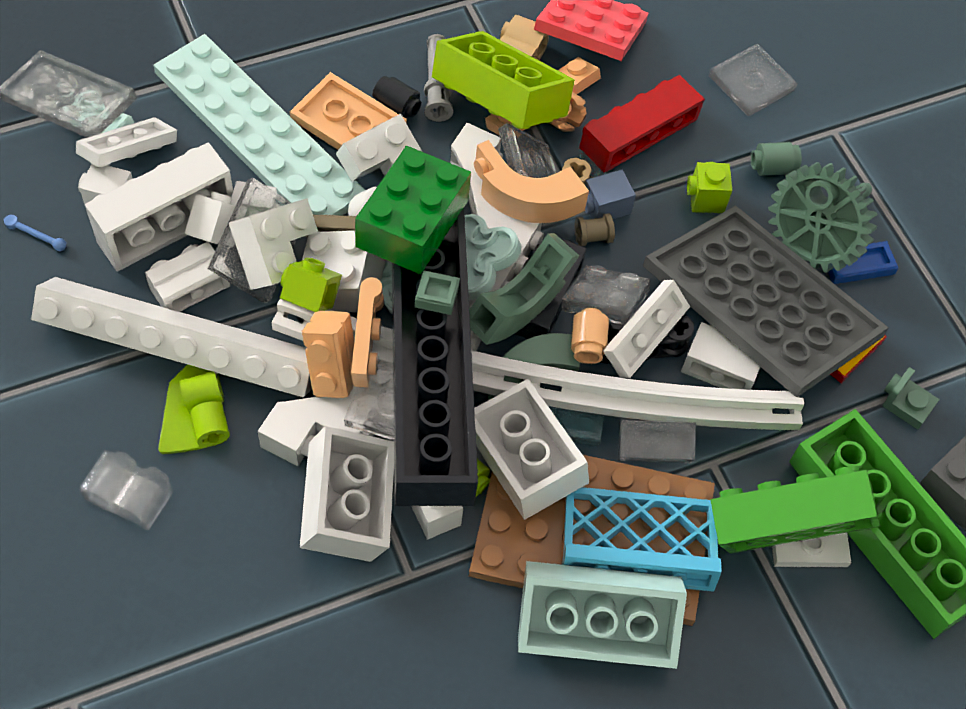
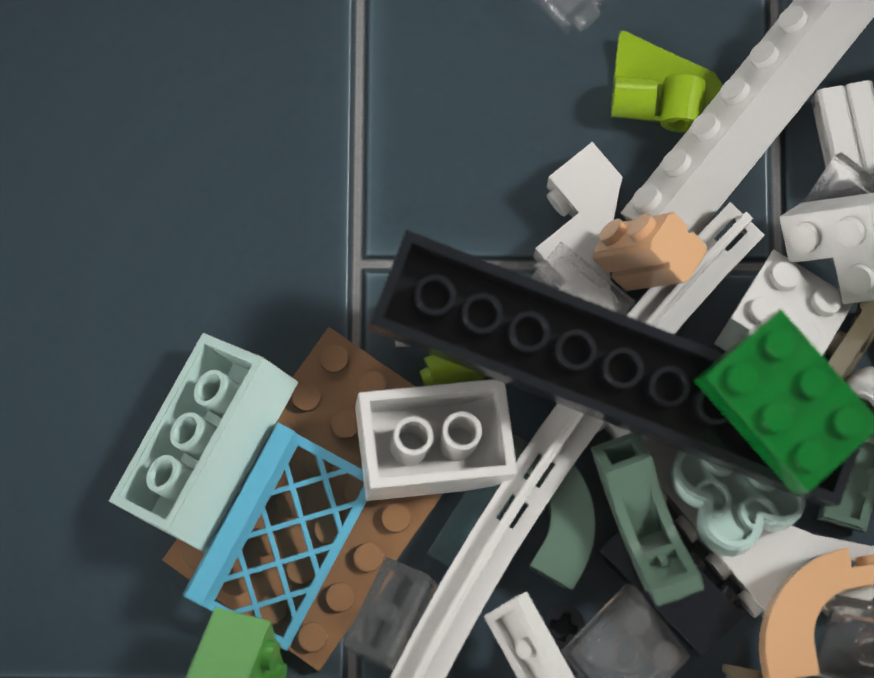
camera: 120 degrees right, 20 degrees up
lime brick [280,258,342,312] -> none
white brick [300,426,394,562] -> none
light nougat plate [351,277,384,388] -> none
sand green tile [415,271,460,315] -> none
light nougat brick [571,308,609,364] -> none

